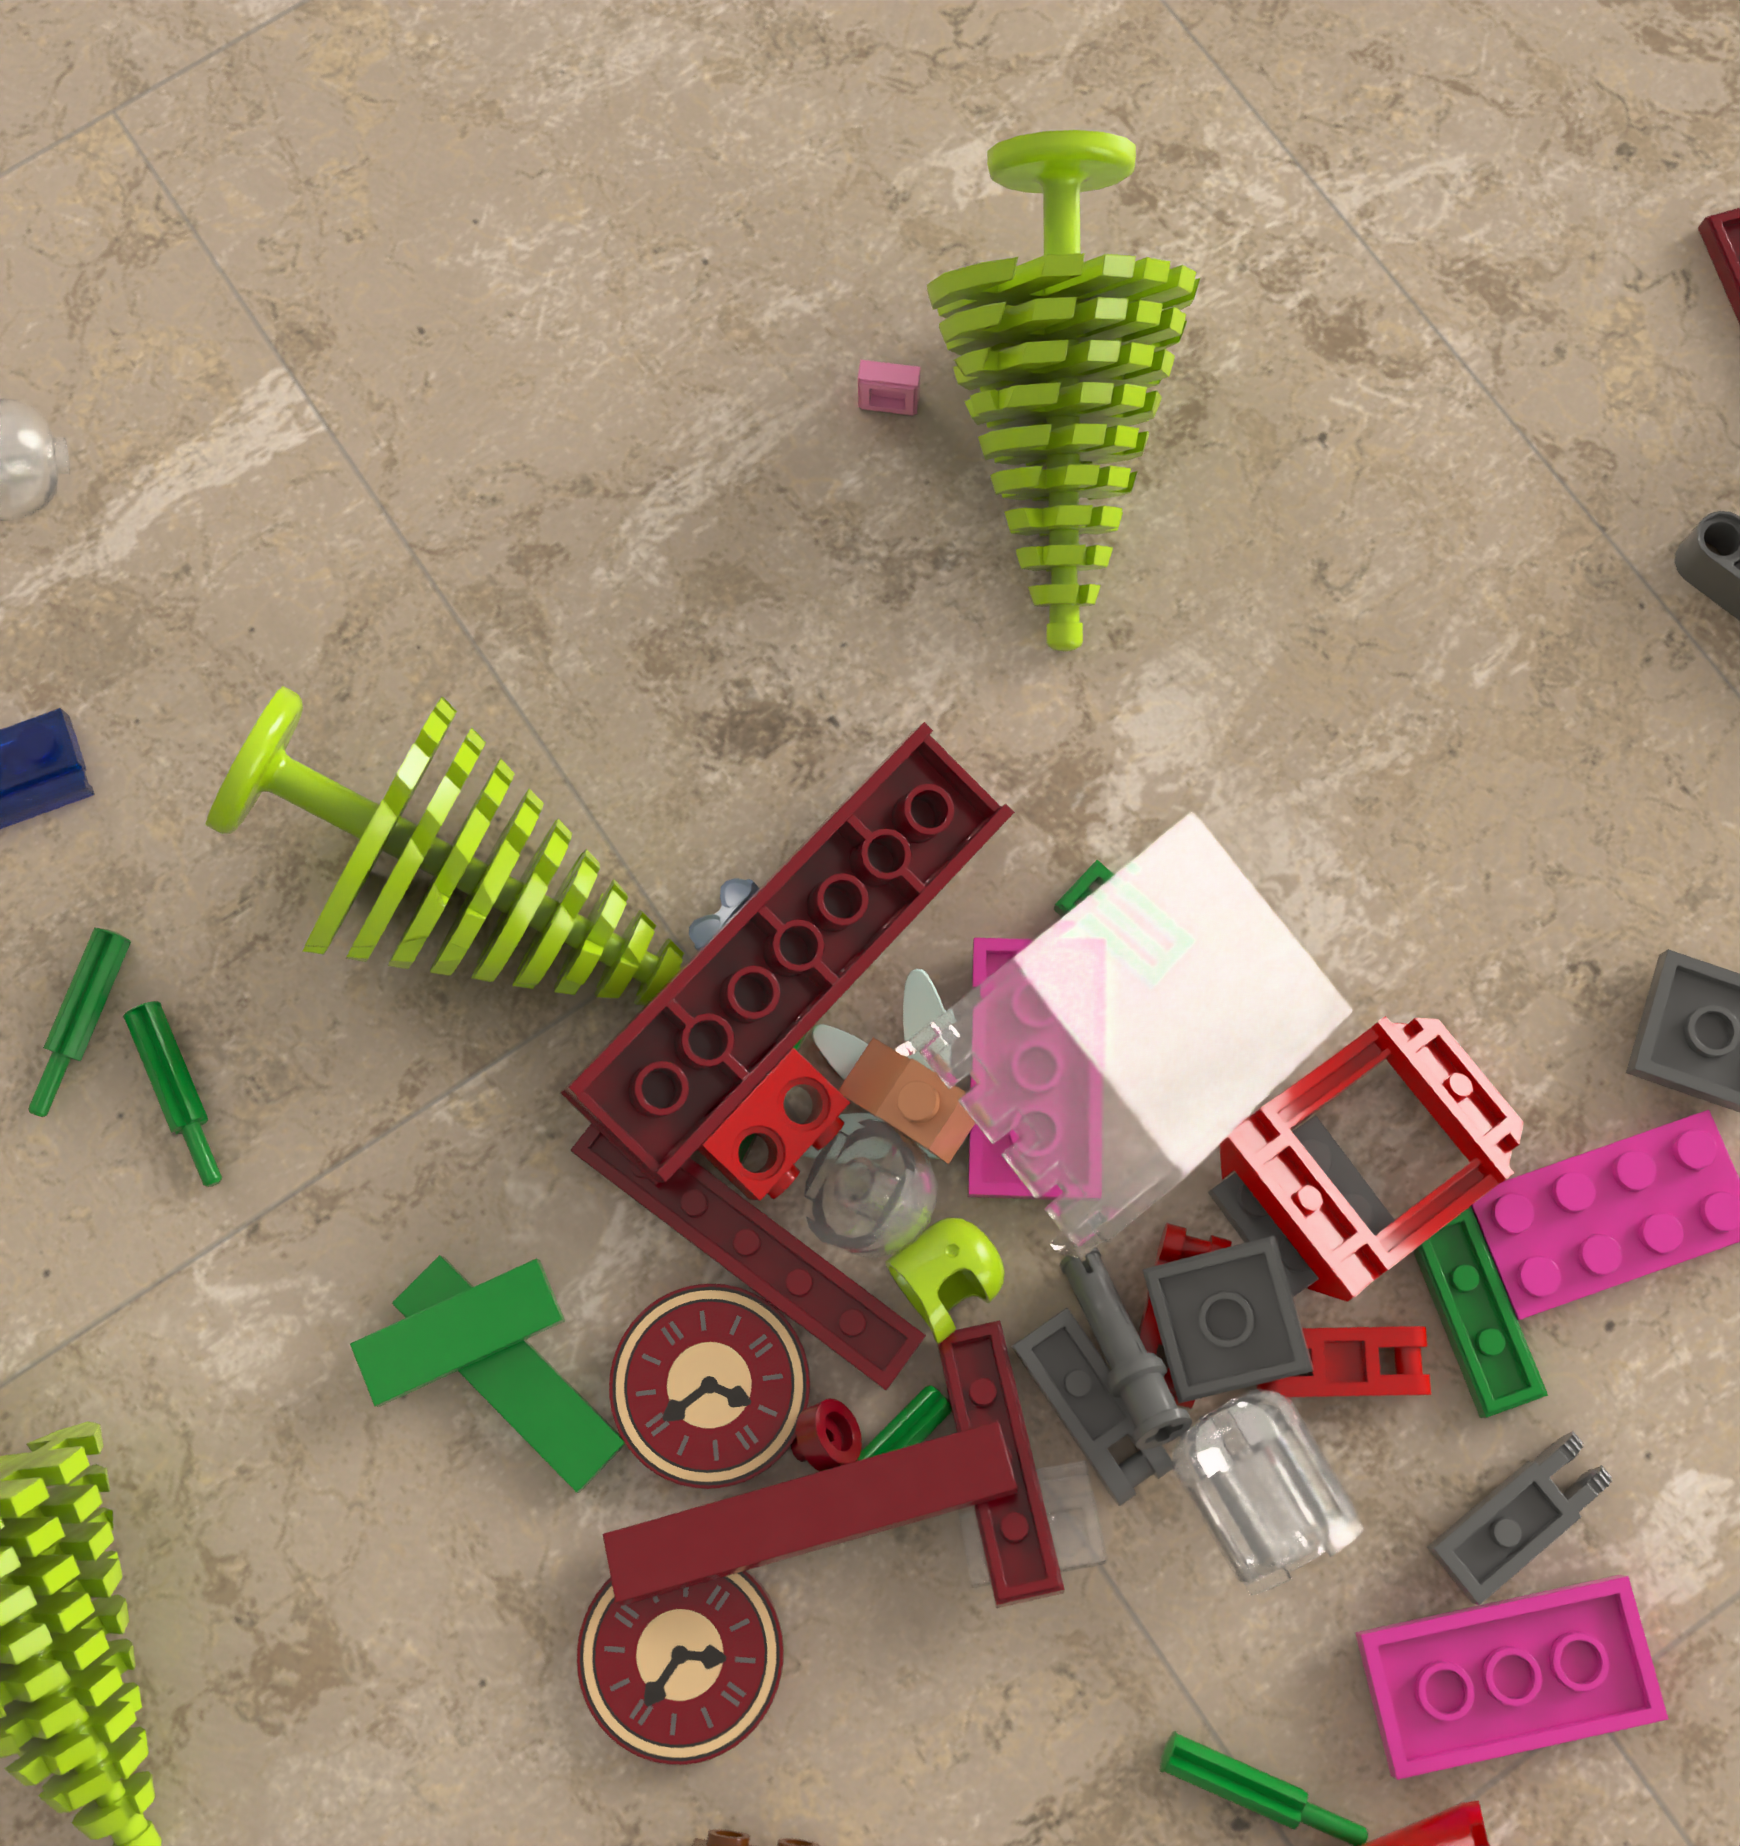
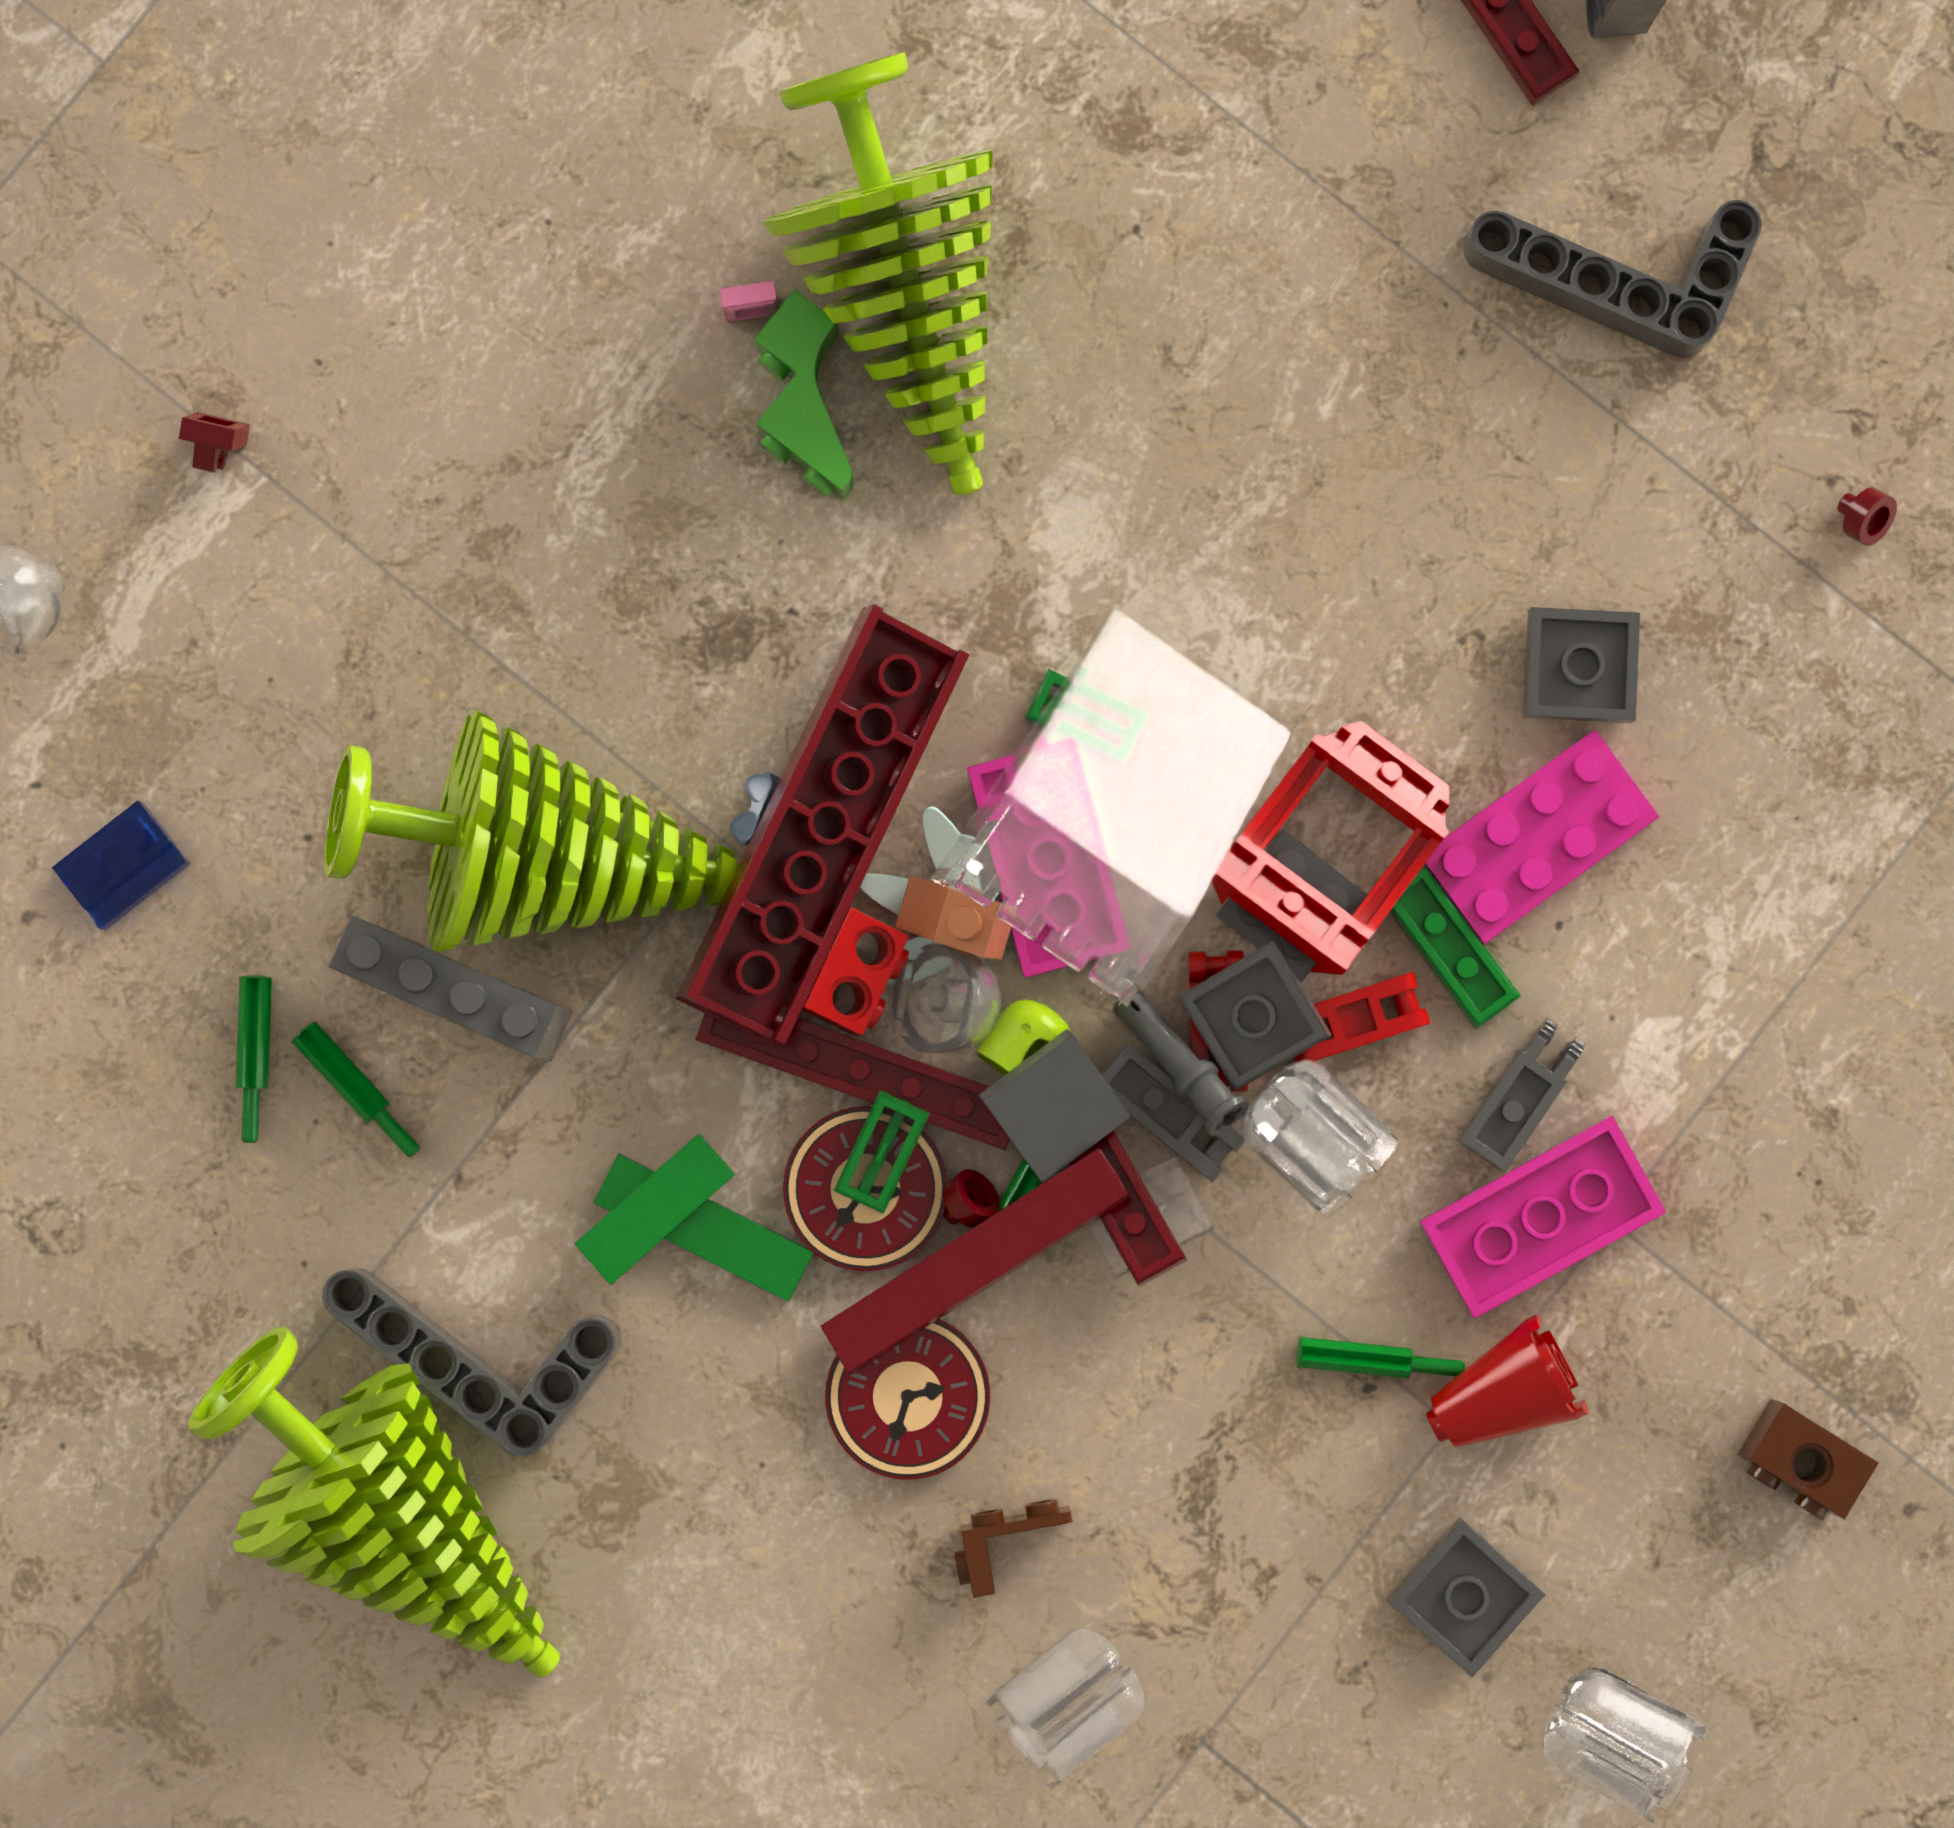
camera: 20 degrees left, 10 degrees up
none -> dark red tile [179,412,250,473]
none -> dark grey beam [322,1268,621,1457]
none -> dark grey arch [329,916,573,1061]
none -> bright green arch [754,289,854,500]
none -> green tile [834,1090,931,1214]
none -> dark grey tile [978,1029,1131,1183]

